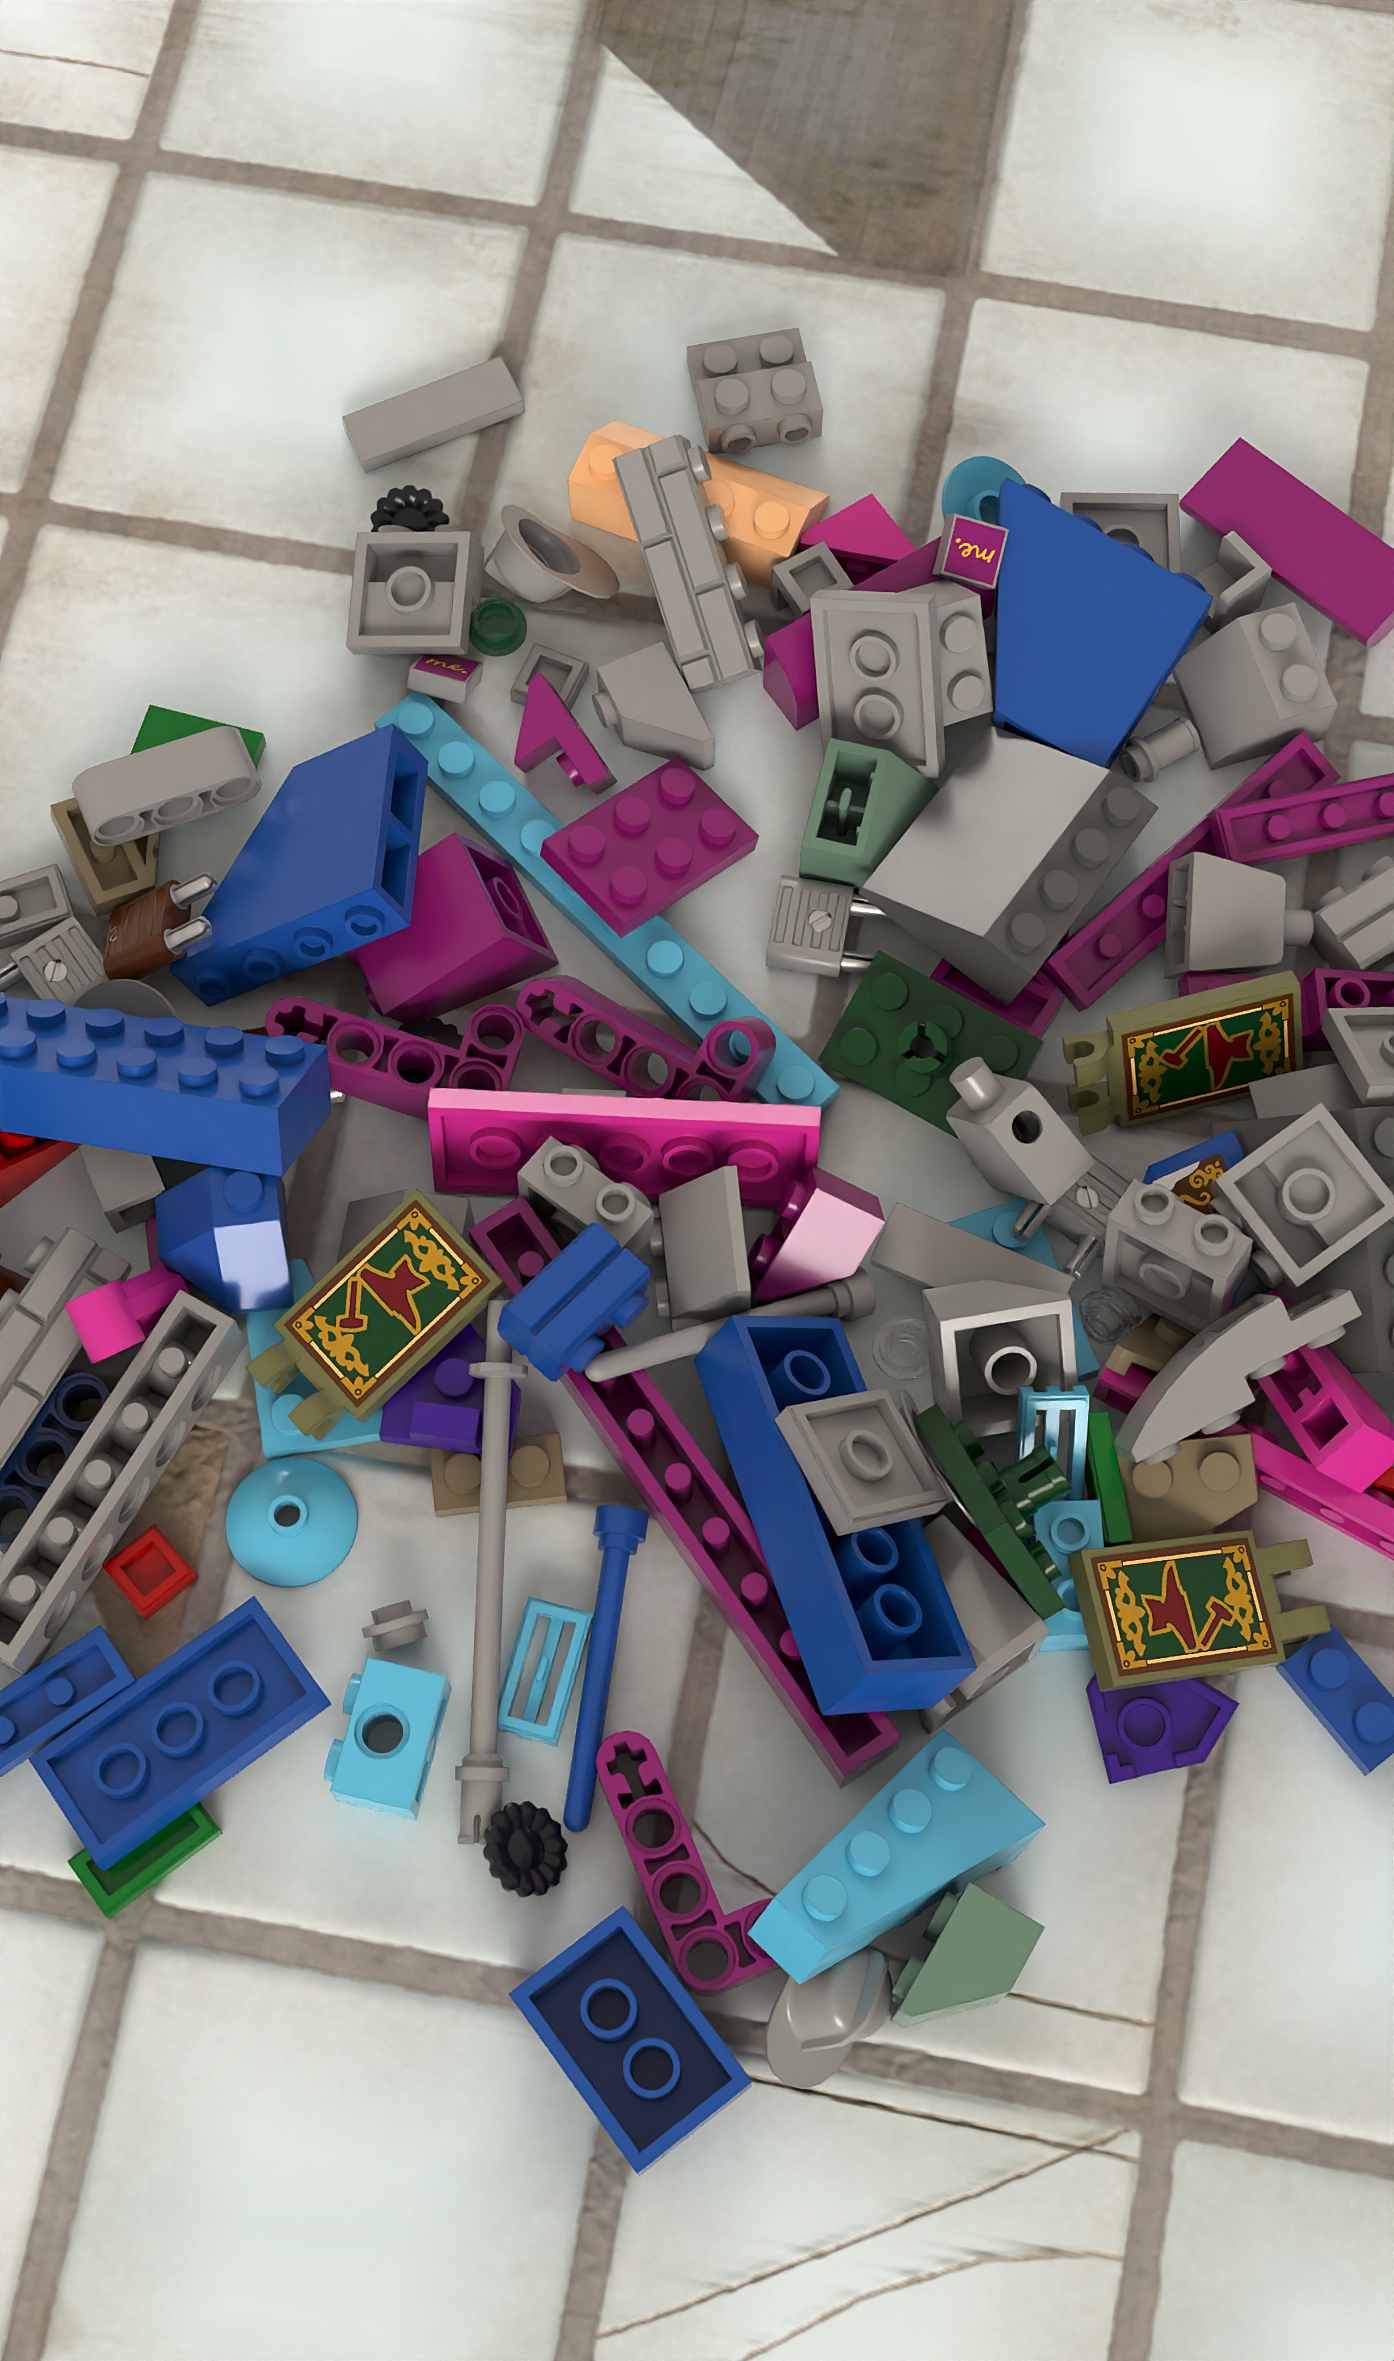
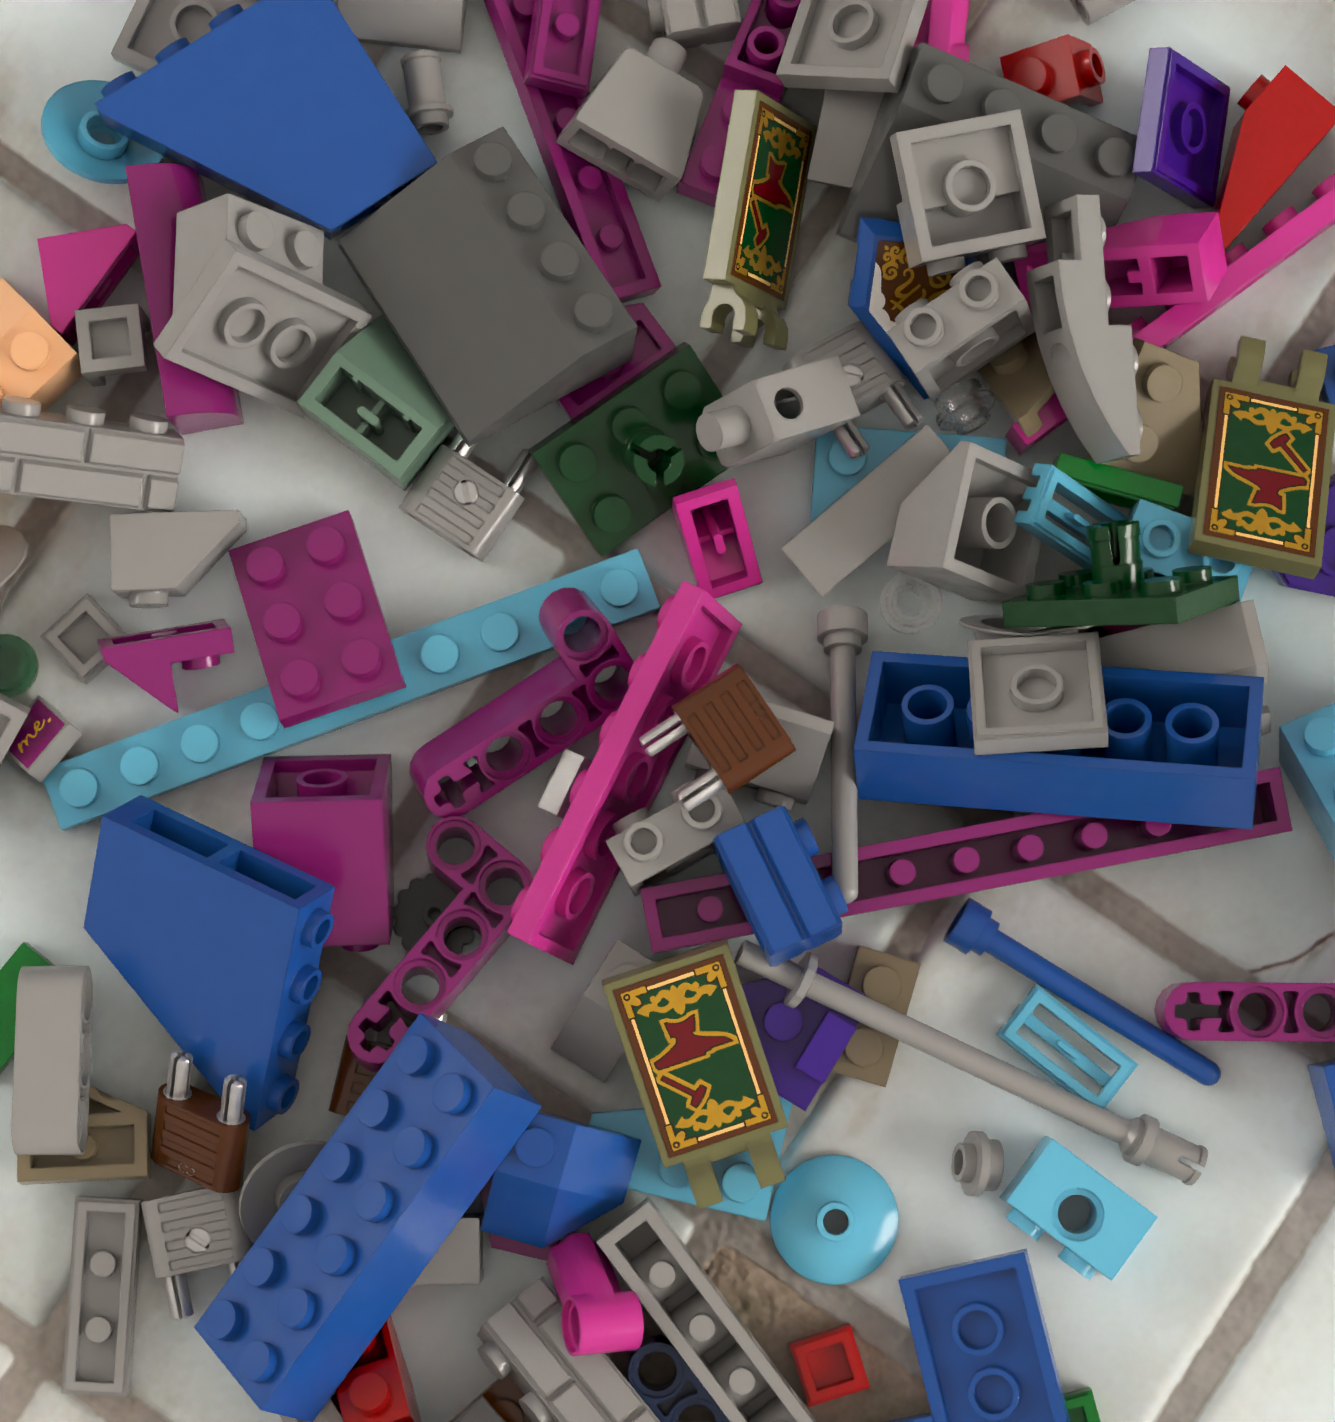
camera: 70 degrees left, 15 degrees up
black piece [483,1801,568,1898] -> none
slope [747,1164,885,1301] -> none
magenta tile [932,513,1009,590] -> none
none -> reddish brown piece [639,663,796,811]
none -> dark pink slope [672,478,763,599]

